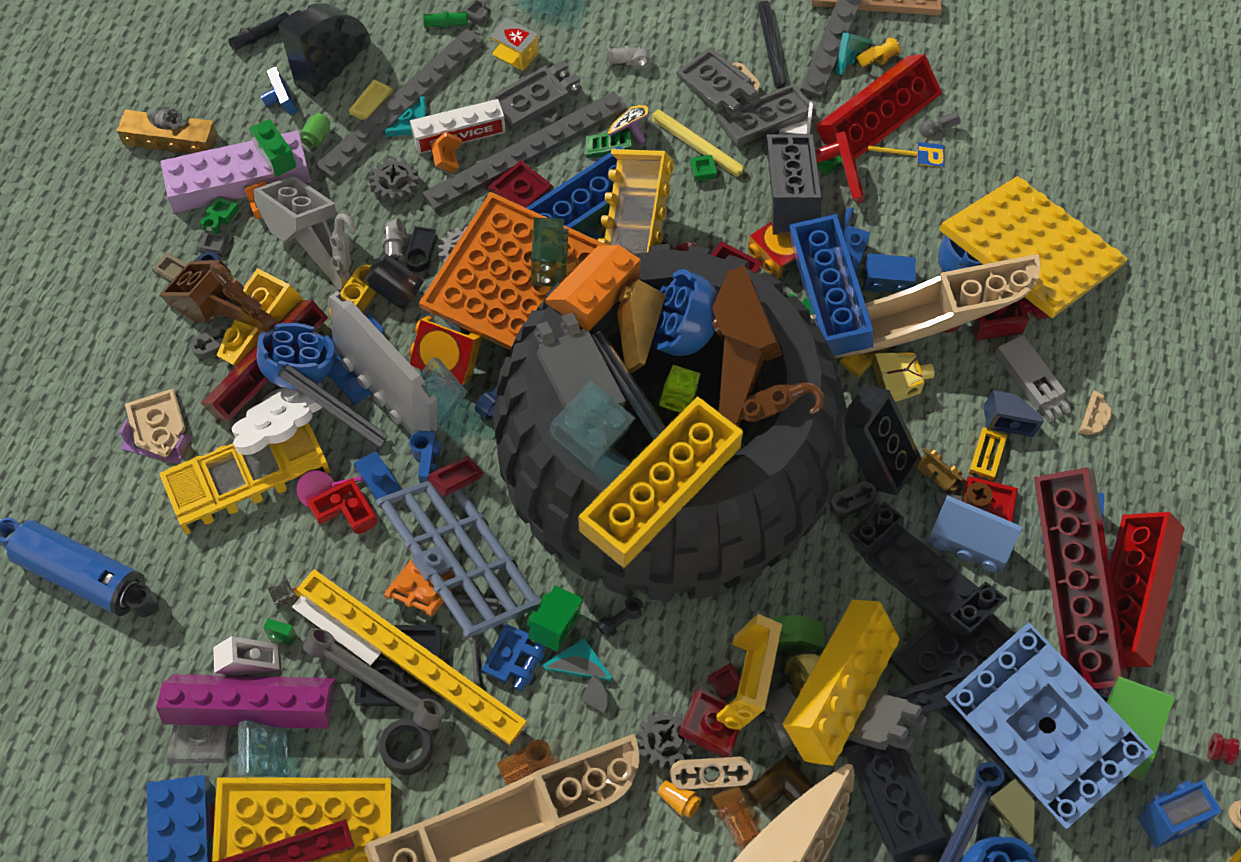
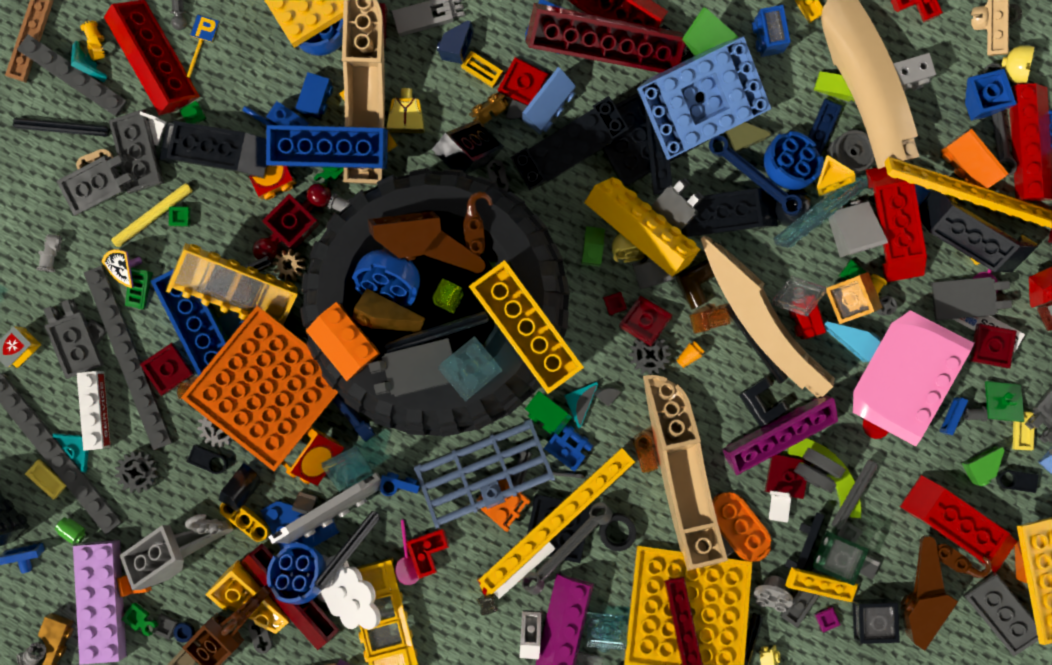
camera: 85 degrees left, 25 degrees up
green brick [249,118,296,177] -> none
green plate [263,618,297,645] -> none
blue tile [354,451,402,501] -> none
light grey connector [382,218,407,265] -> none
dark red tile [428,456,484,497] -> none
orange bracket [431,132,462,173] -> none
clear green piece [531,217,569,287] -> none
tan beam [670,757,753,789] -> none
yellow panel [716,614,782,730] -> none
red piece [815,131,866,204] -> none
reddish brown wheel [962,482,993,511] -> none

